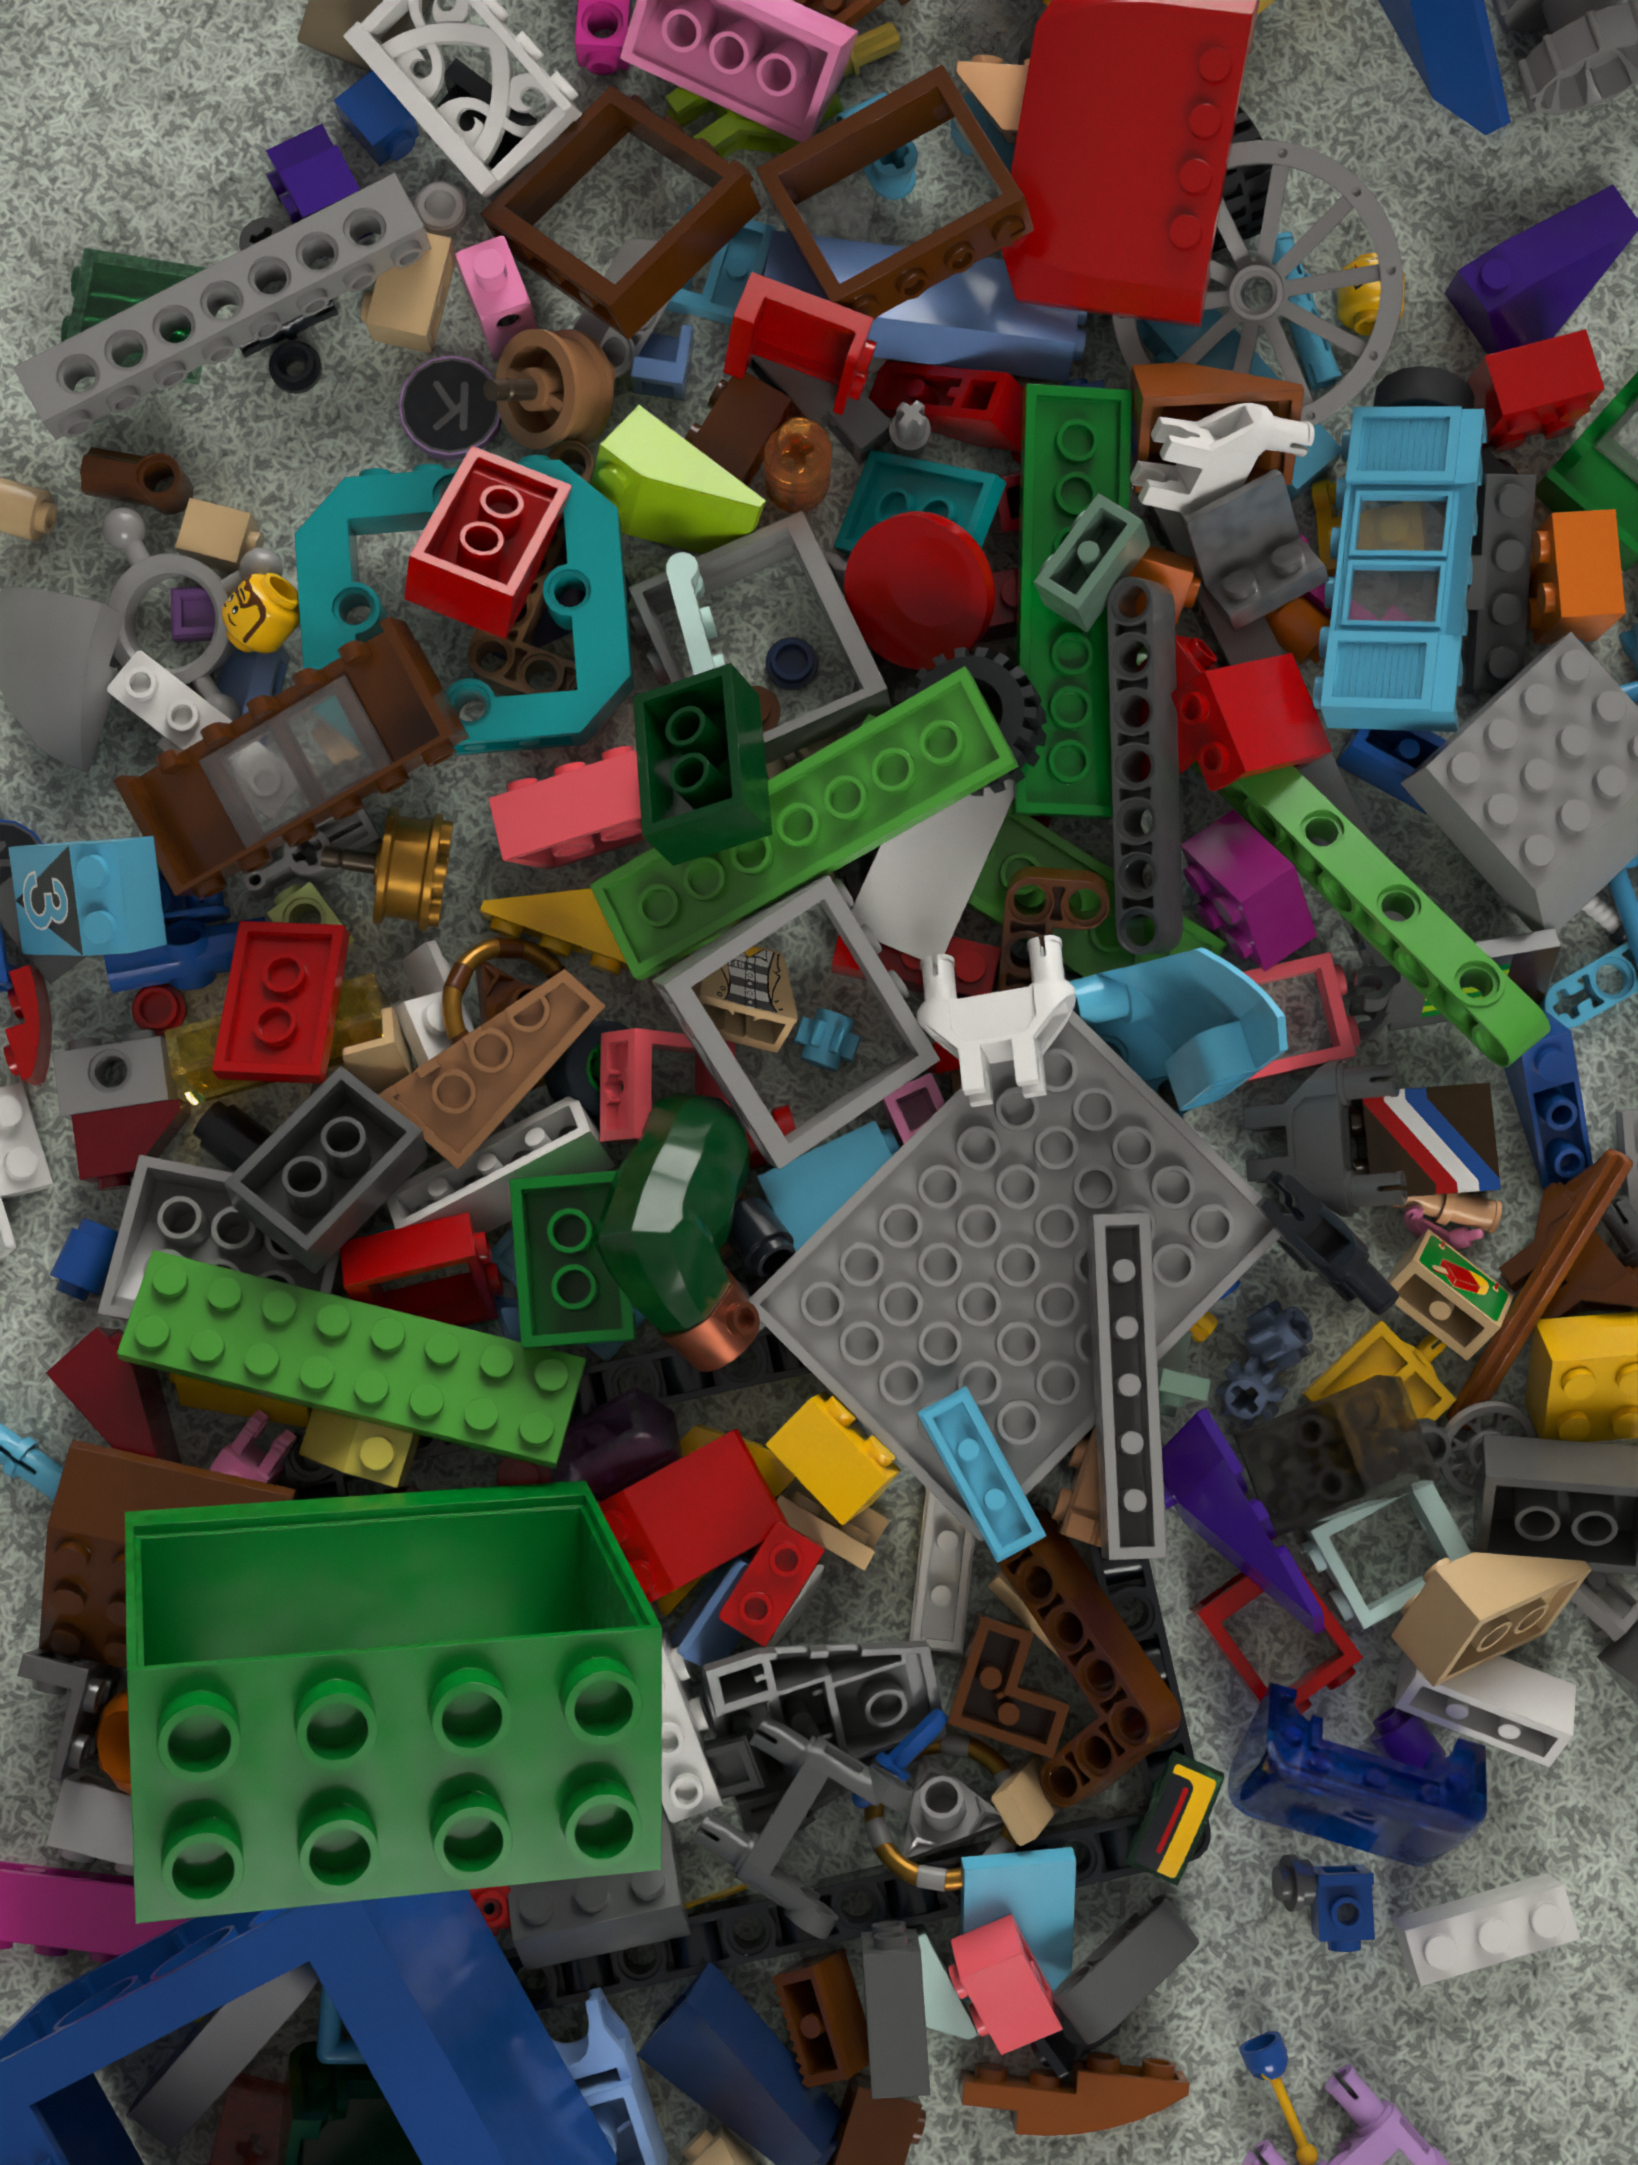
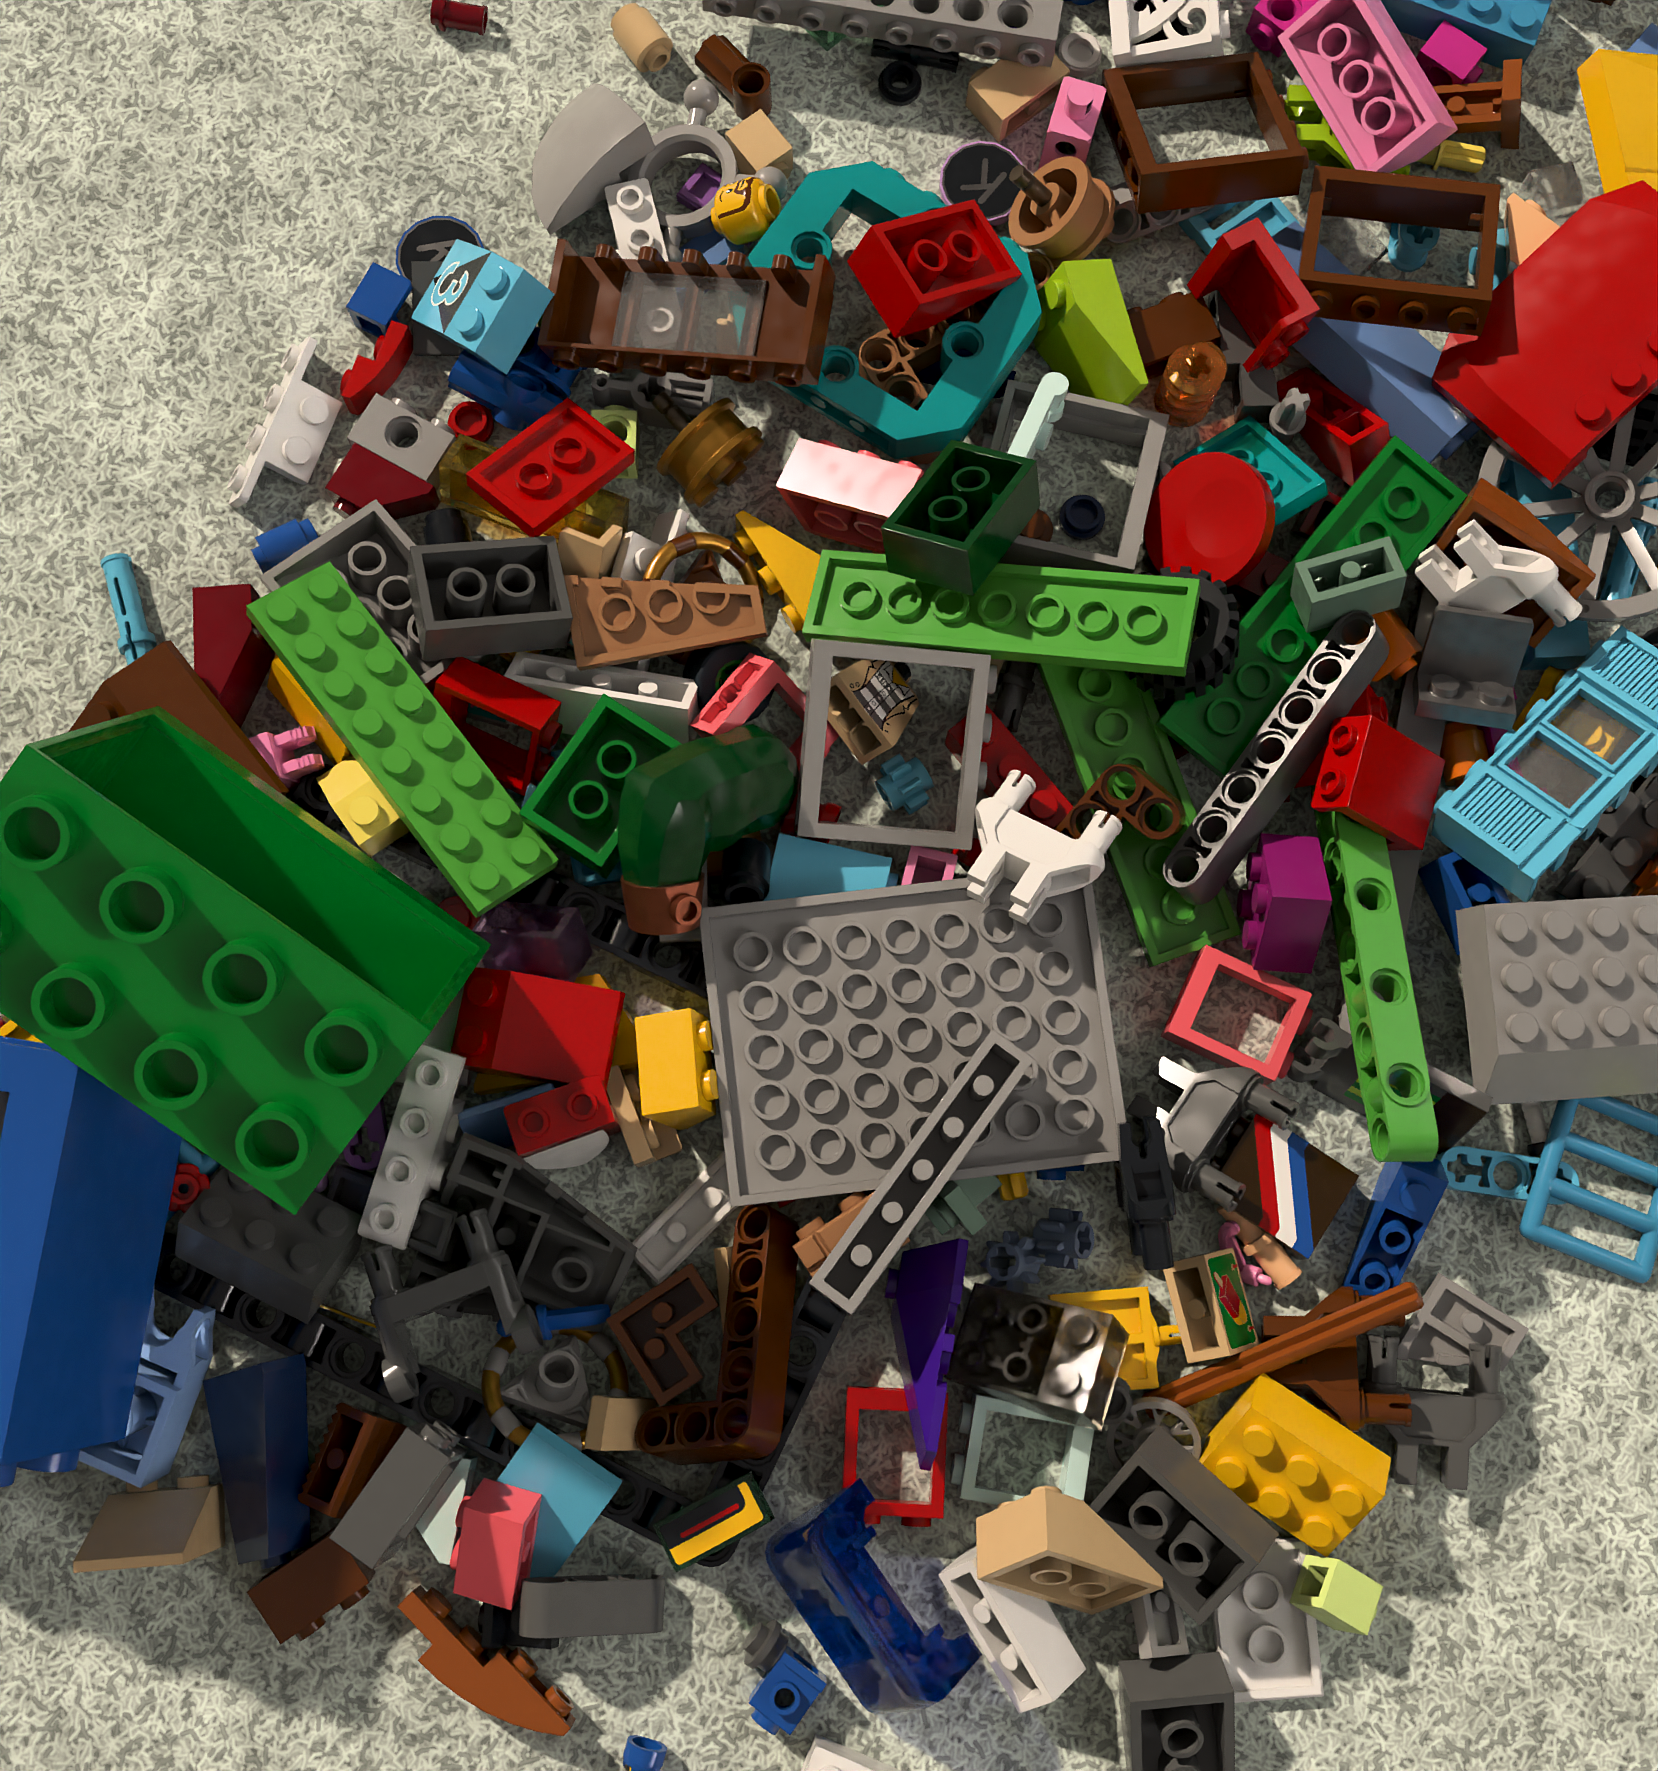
camera: 40 degrees right, 5 degrees down
medium blue panel [631,324,694,401] -> none
white sticker [851,779,1014,965] -> none
medium azure tile [916,1386,1046,1563] -> none
medium azure panel [1069,947,1288,1118] -> none
dark purple brick [1370,1706,1449,1792] -> none

